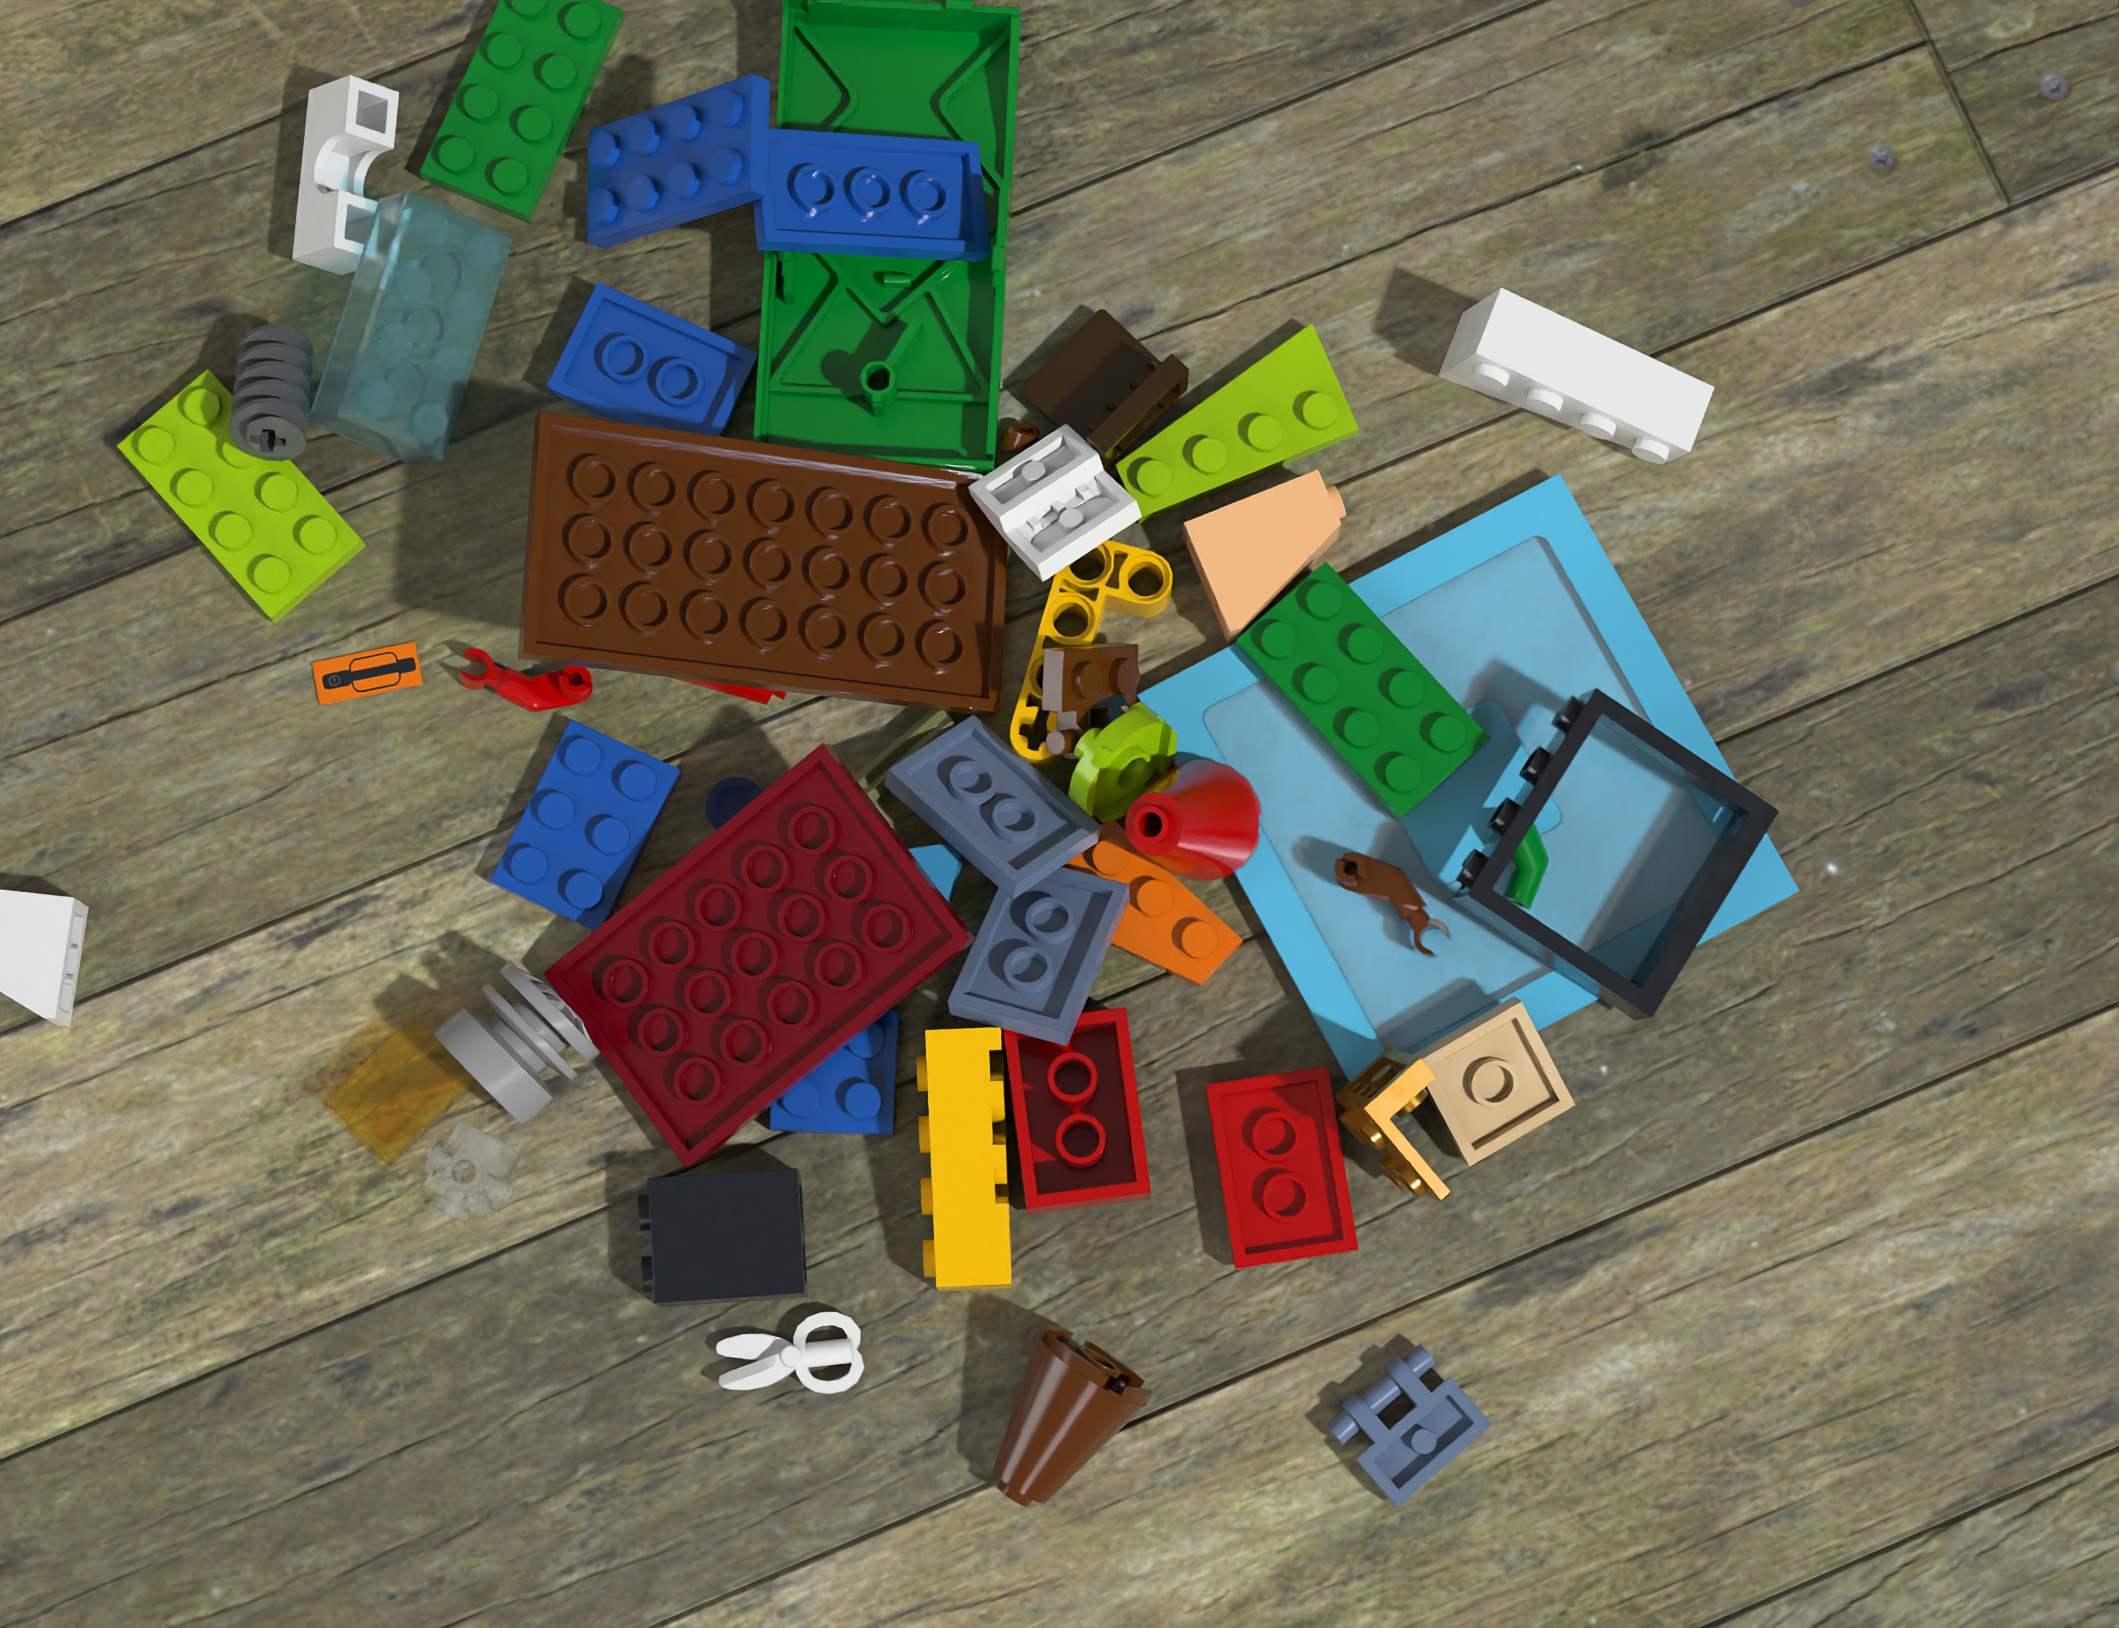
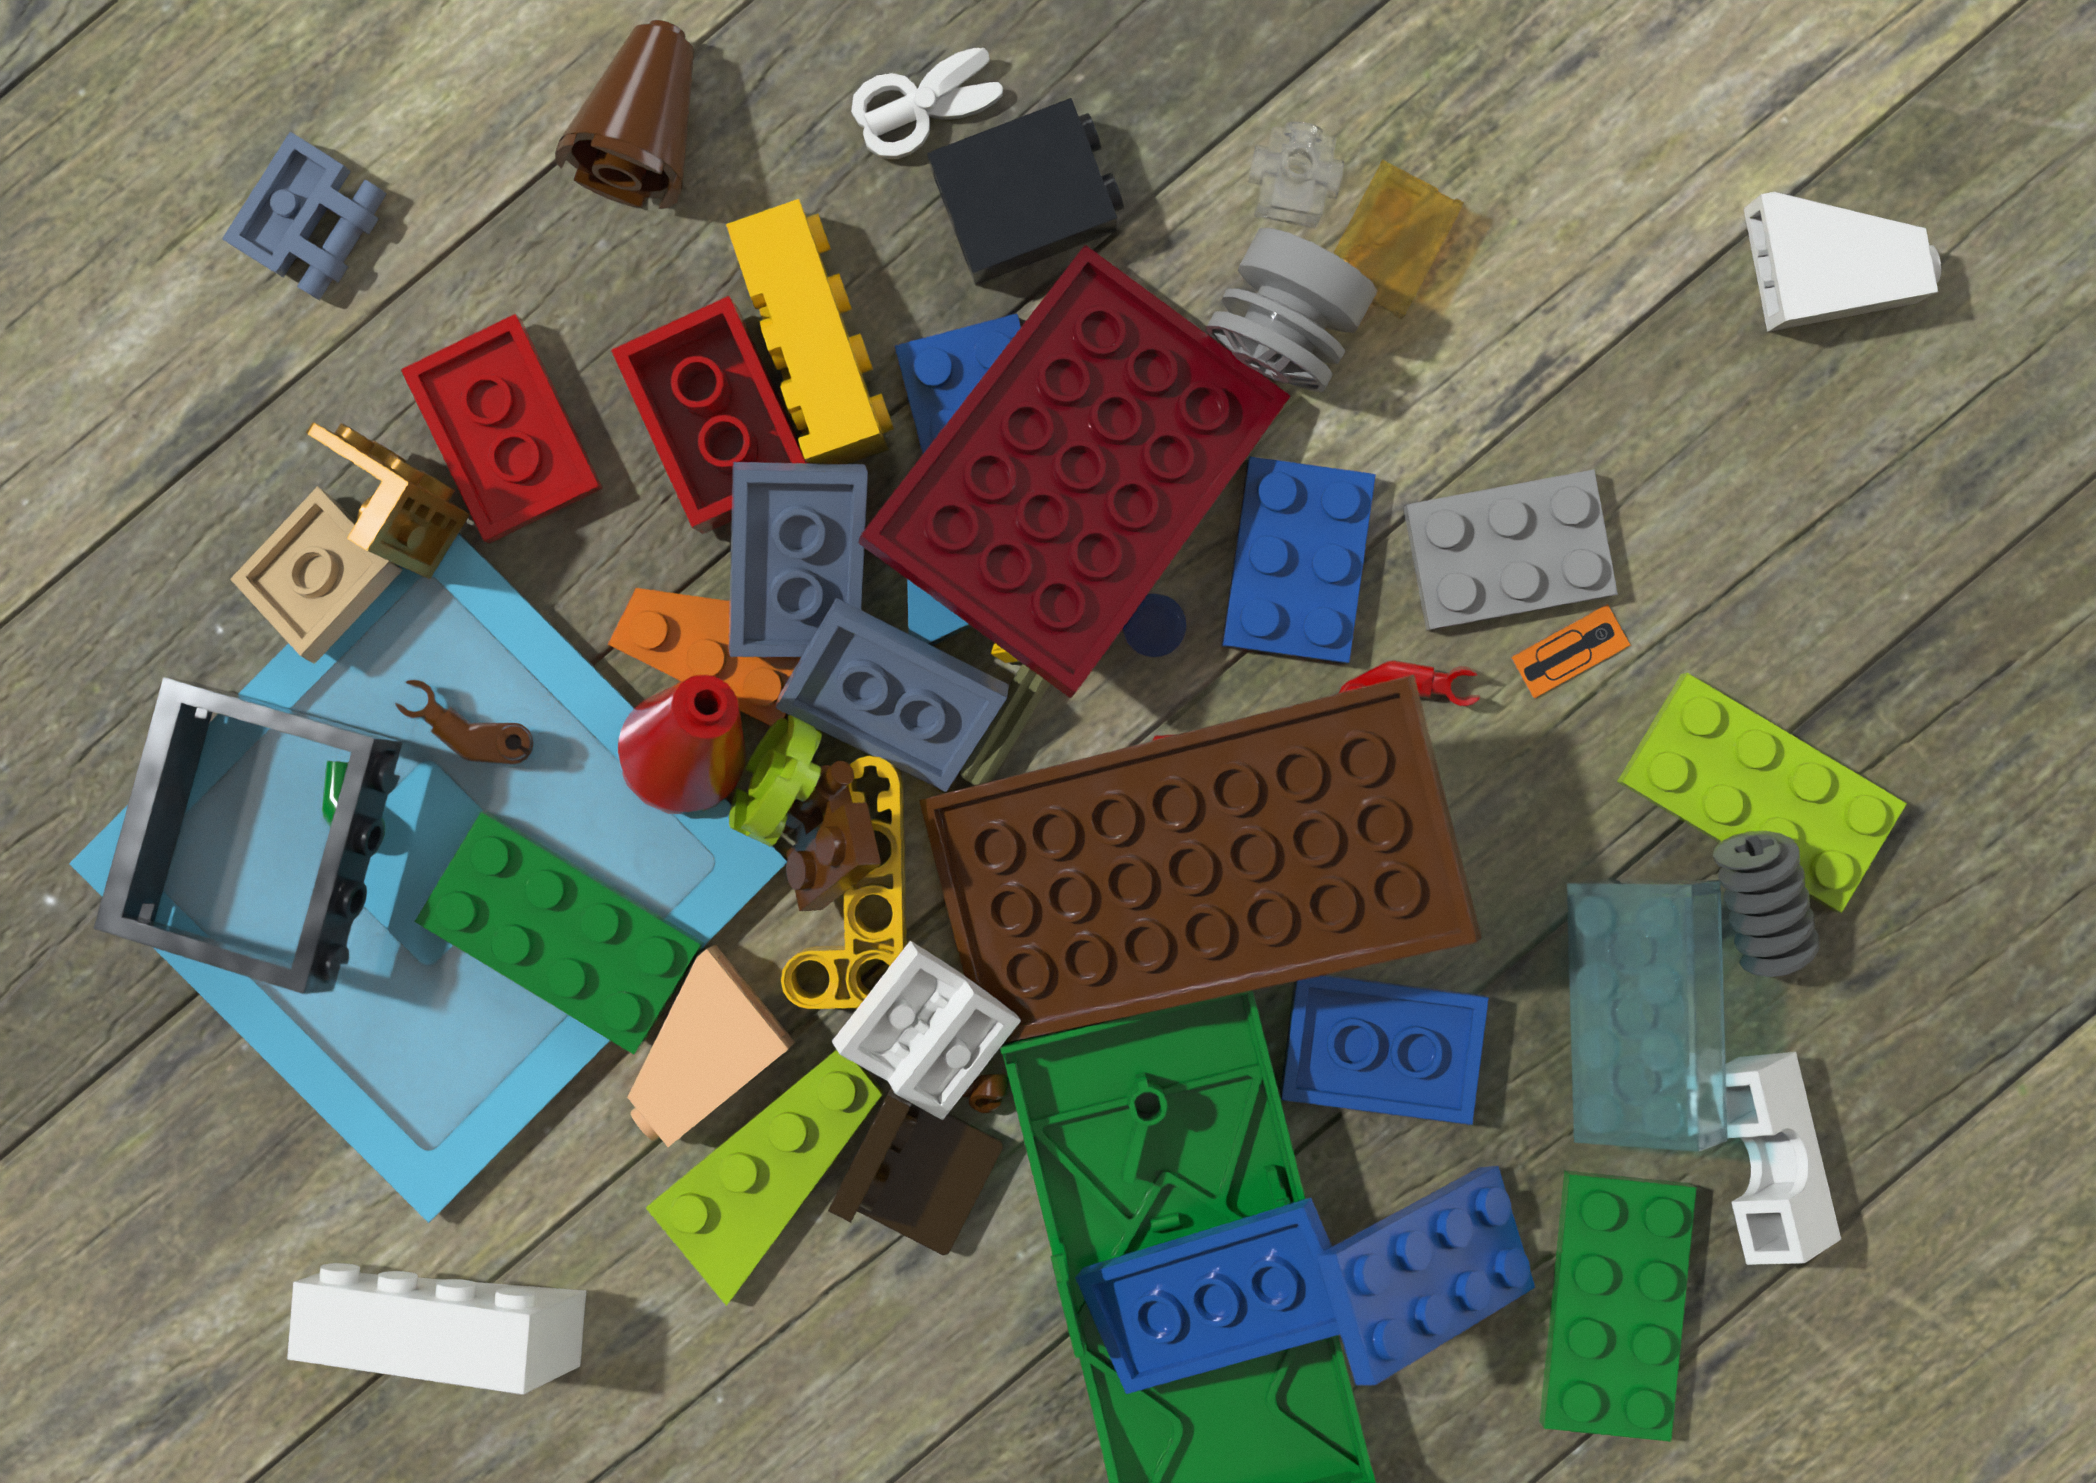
camera: 160 degrees right, 10 degrees up
none -> light grey plate [1403,469,1618,631]

